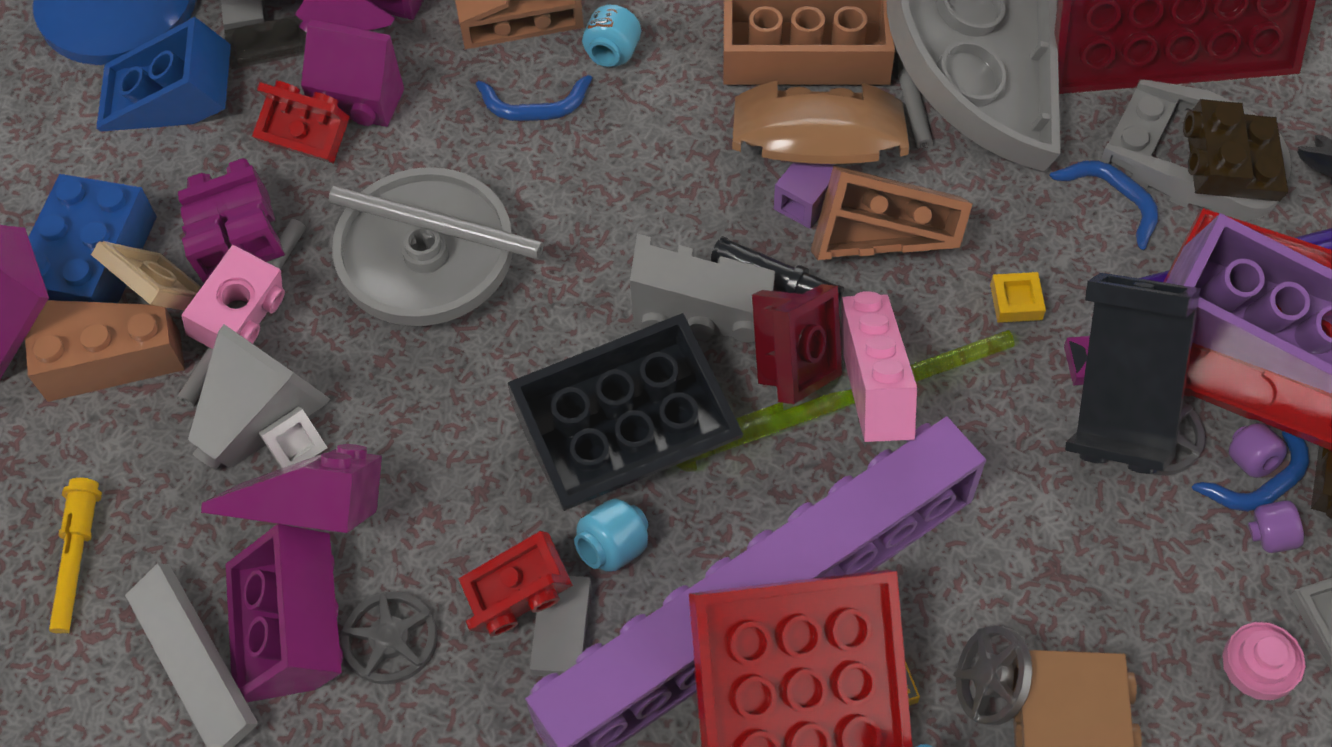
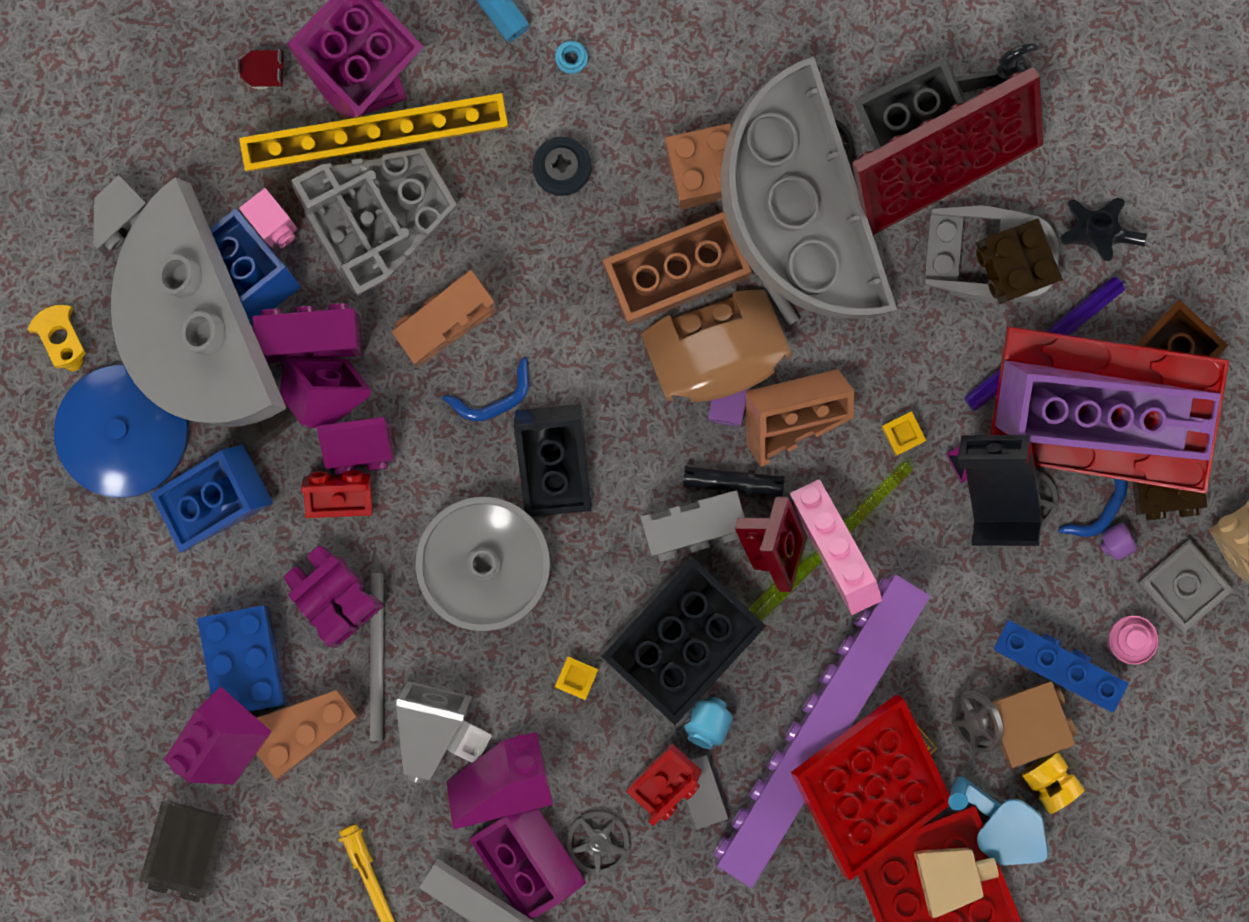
camera: 25 degrees left, 25 degrees up
tan tile [91,241,201,311] -> none
bright pink brick [181,245,285,349] -> none
light grey piece [329,186,543,259] -> none
medium azure head [582,4,642,67] -> none
blue animal [1049,161,1158,250] -> none
medium lavender piece [1229,423,1287,478] -> none
none -> black slope [514,404,592,517]
none -> yellow plate [555,656,599,700]
none -> blue bracket [994,620,1129,712]

